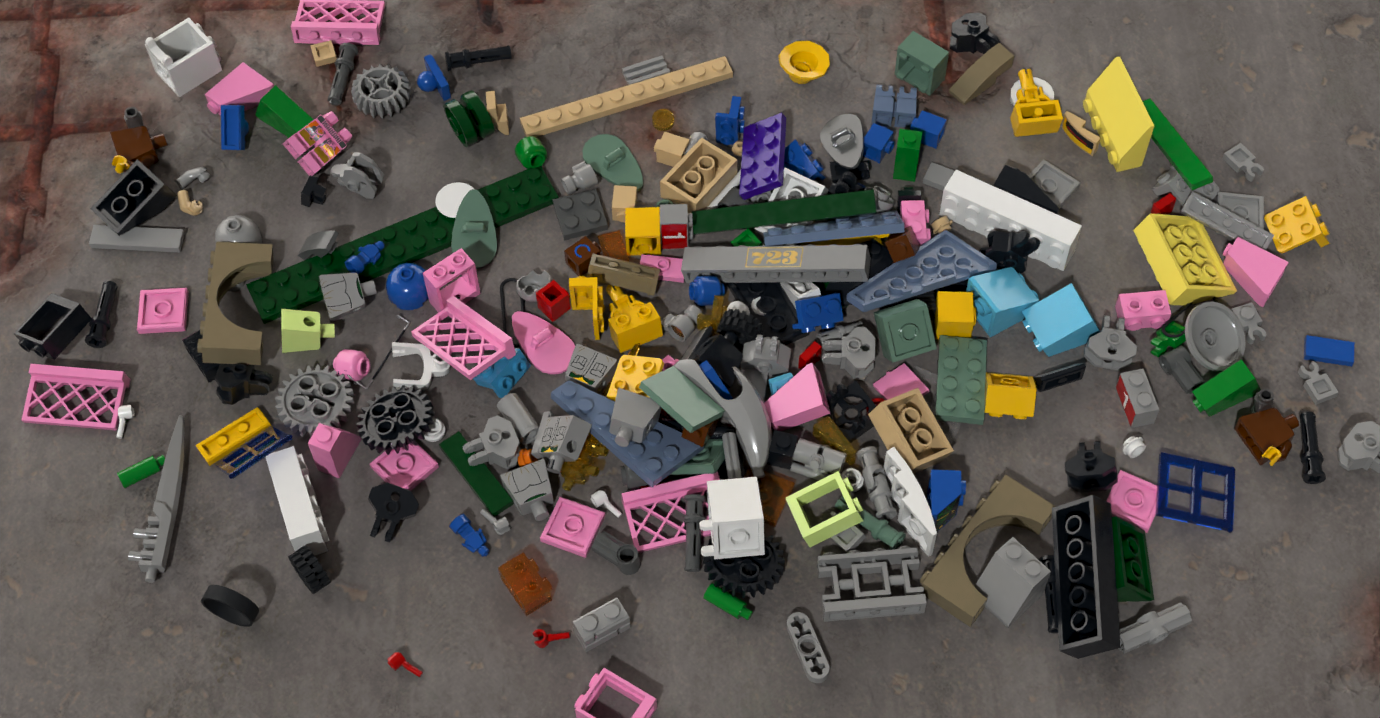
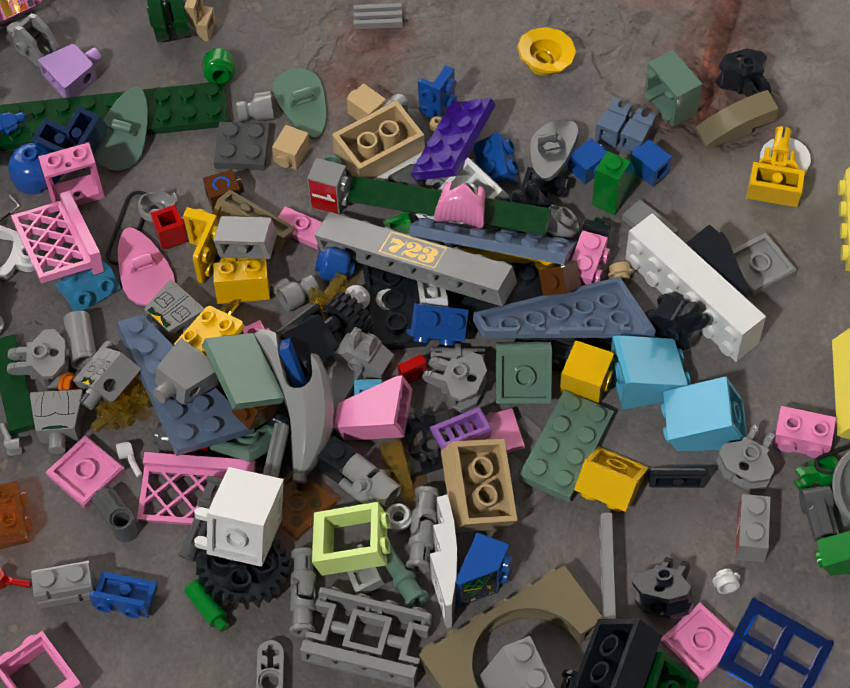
camera: 20 degrees right, 0 degrees up
white sticker [435,182,474,218] -> none
tan plate [520,56,733,137] -> none
clear orange tile [598,230,629,262] -> none
yellow head [625,207,661,256] -> none
clear yellow tile [652,109,674,131] -> none
slope [1061,111,1101,157] -> none
none -> dark blue brick [32,106,109,170]
none -> lavender torso [38,44,102,98]
none -> blue bracket [89,571,158,618]
none -> light grey brick [214,216,277,259]
none -> light grey piece [289,547,316,638]
none -> medium lavender slope [430,407,492,450]
none -> bright pink hair [434,181,485,229]
none -> light grey tile [599,513,616,619]

